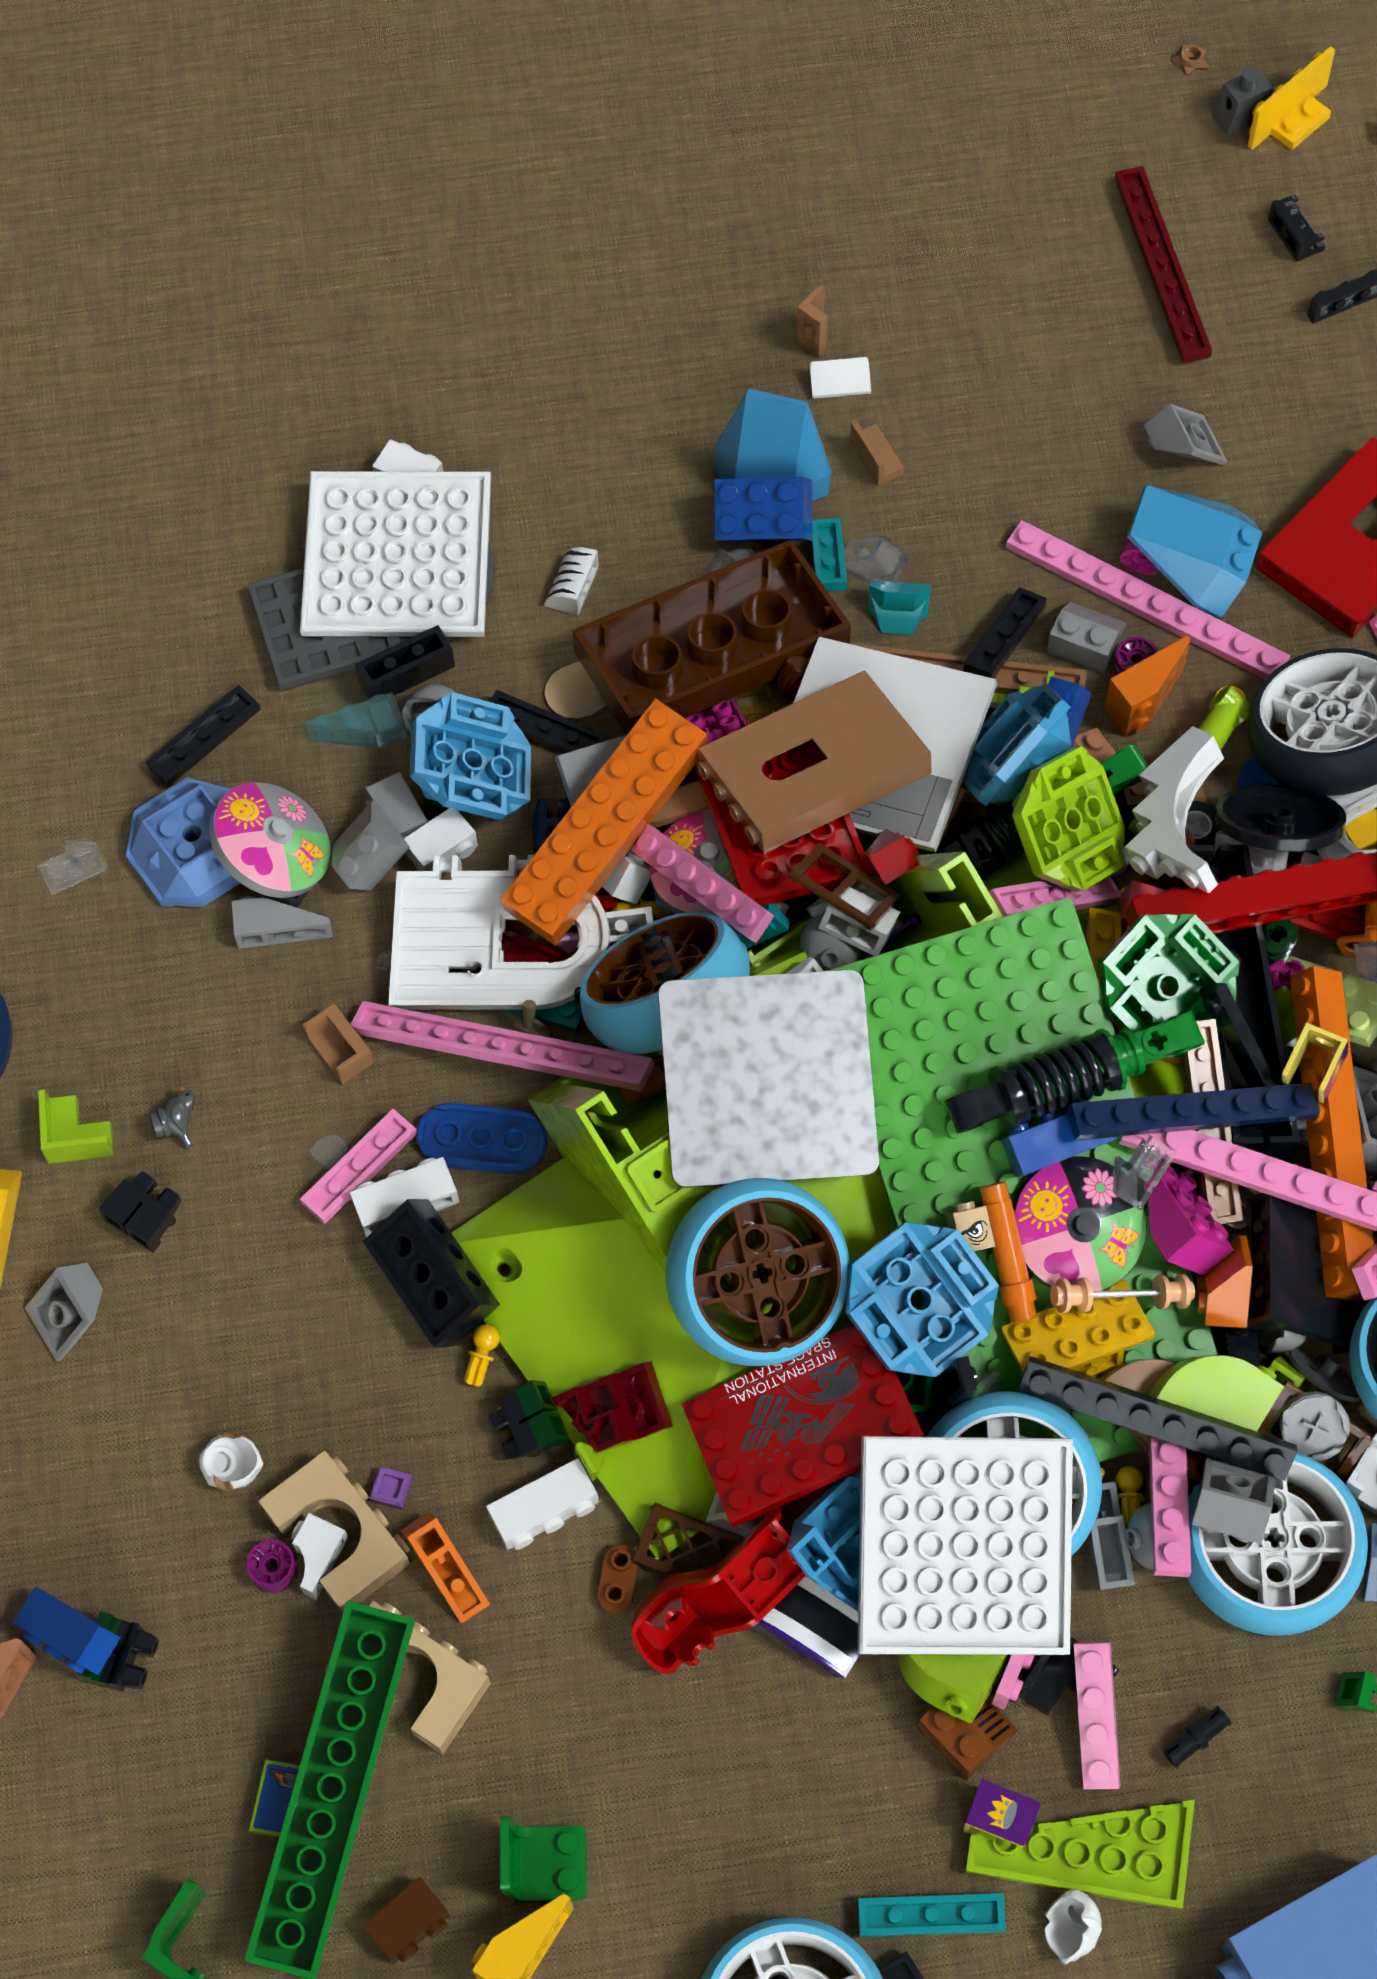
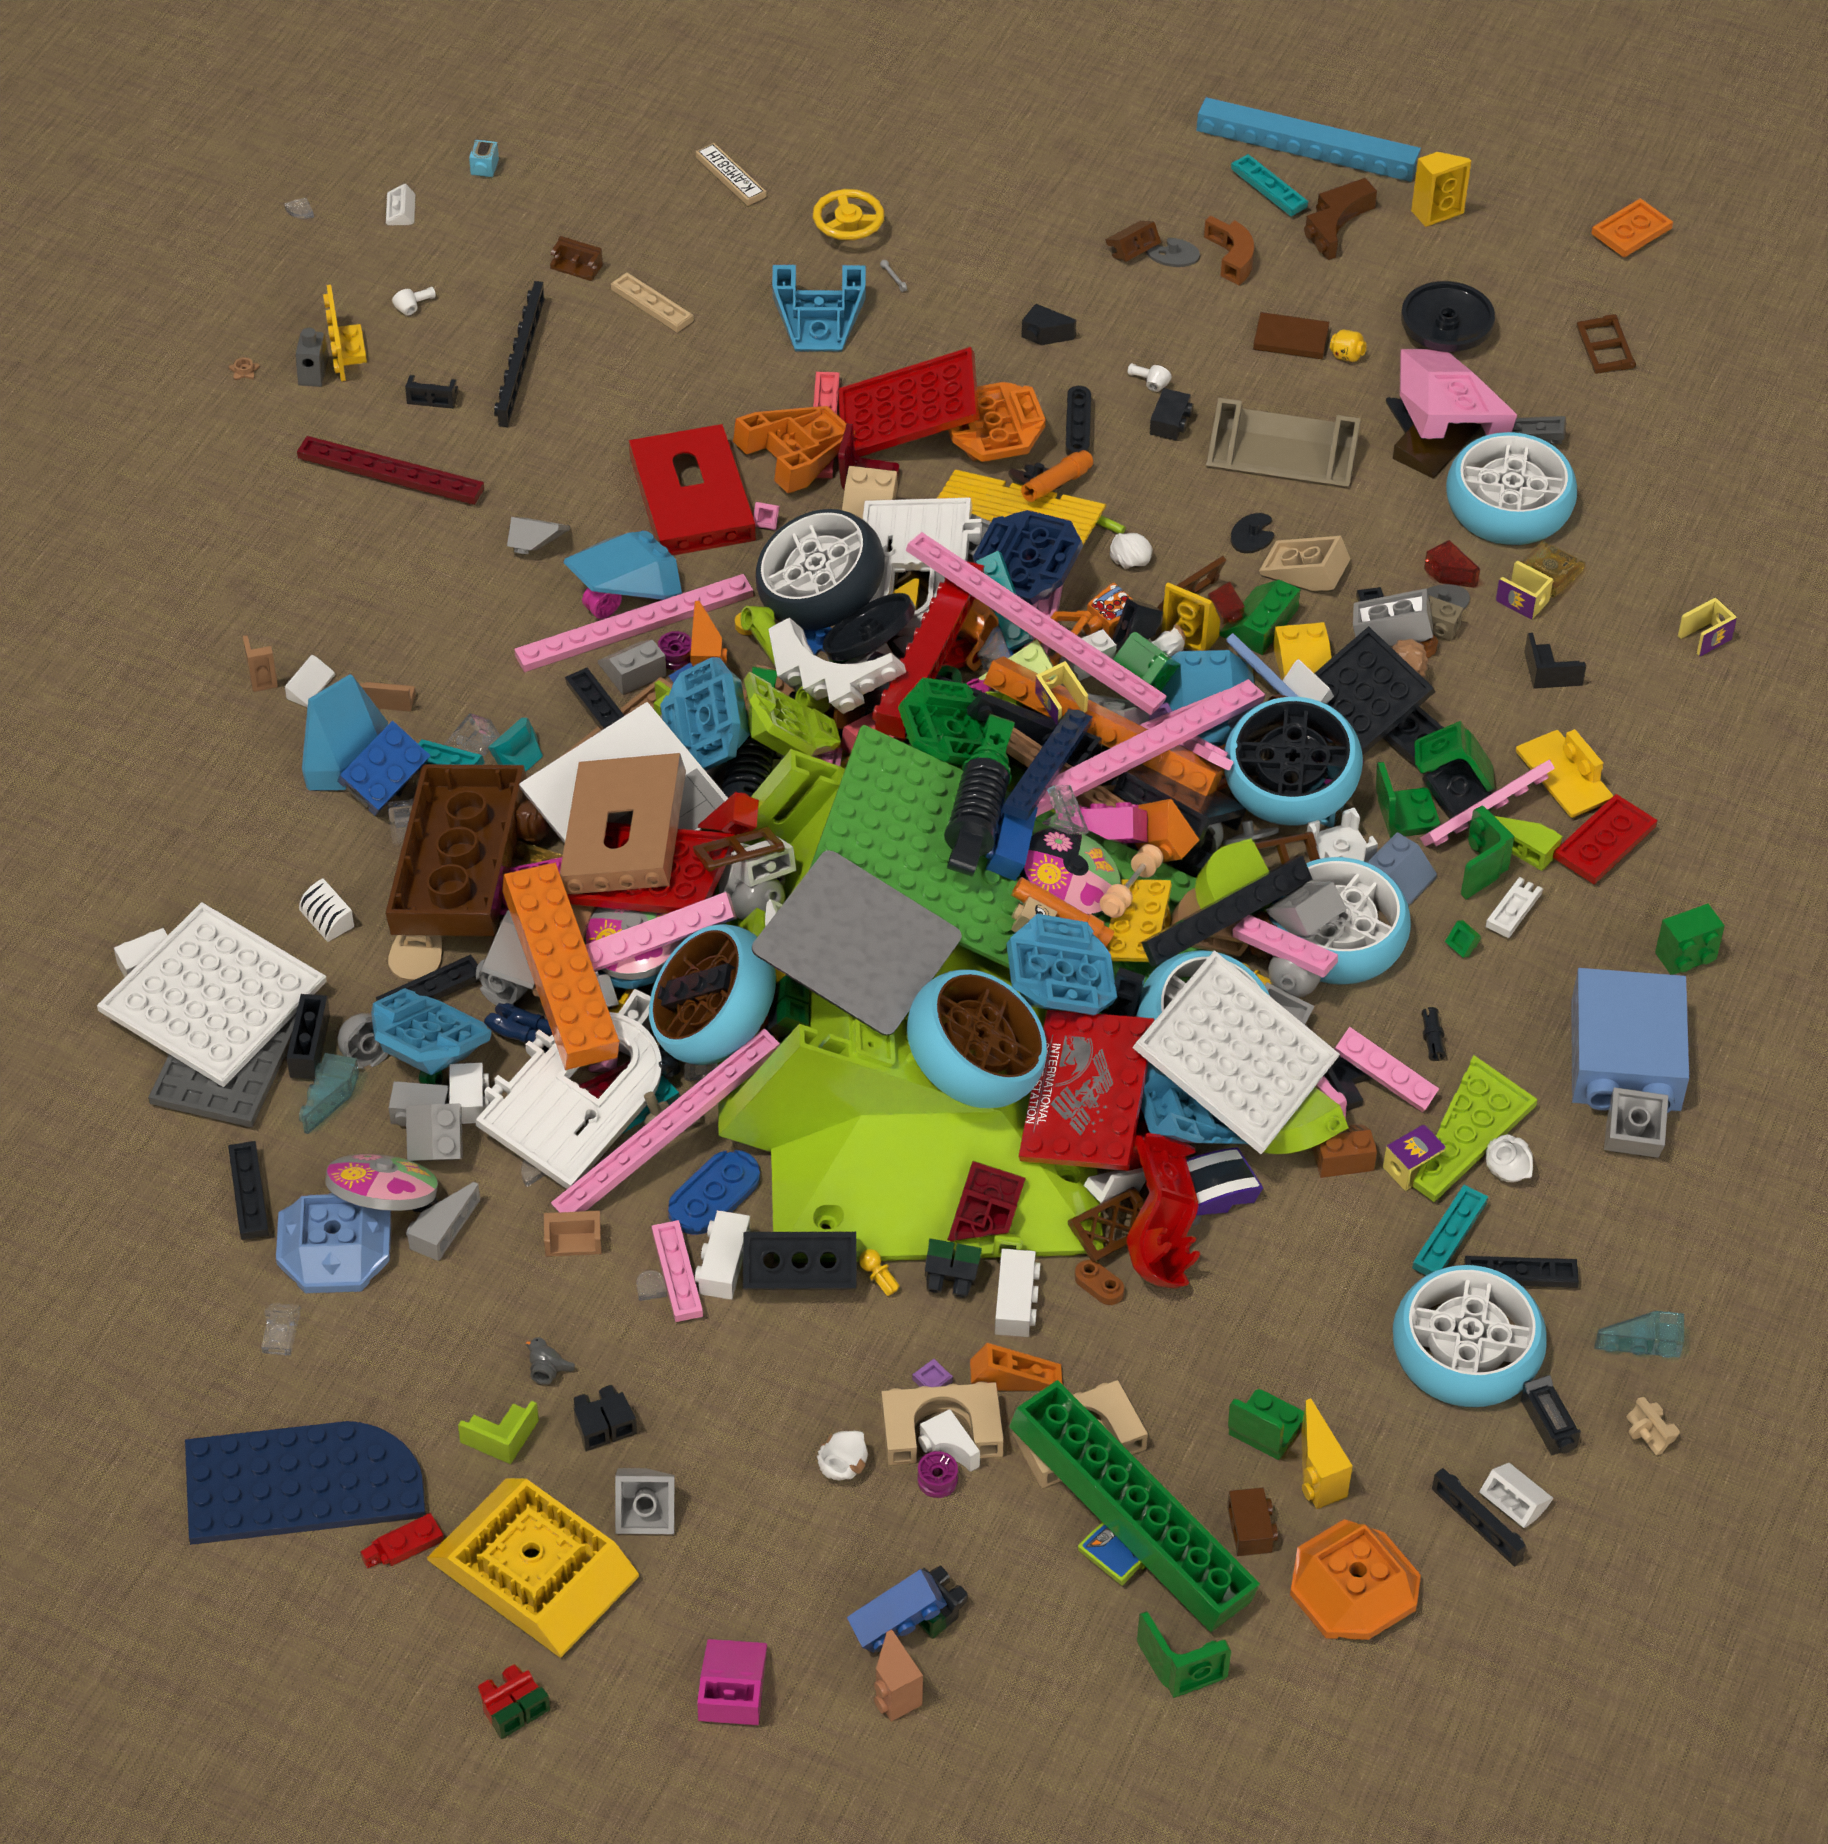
camera: 60 degrees left, 15 degrees down
light grey tile [1279,1391,1350,1461] -> none

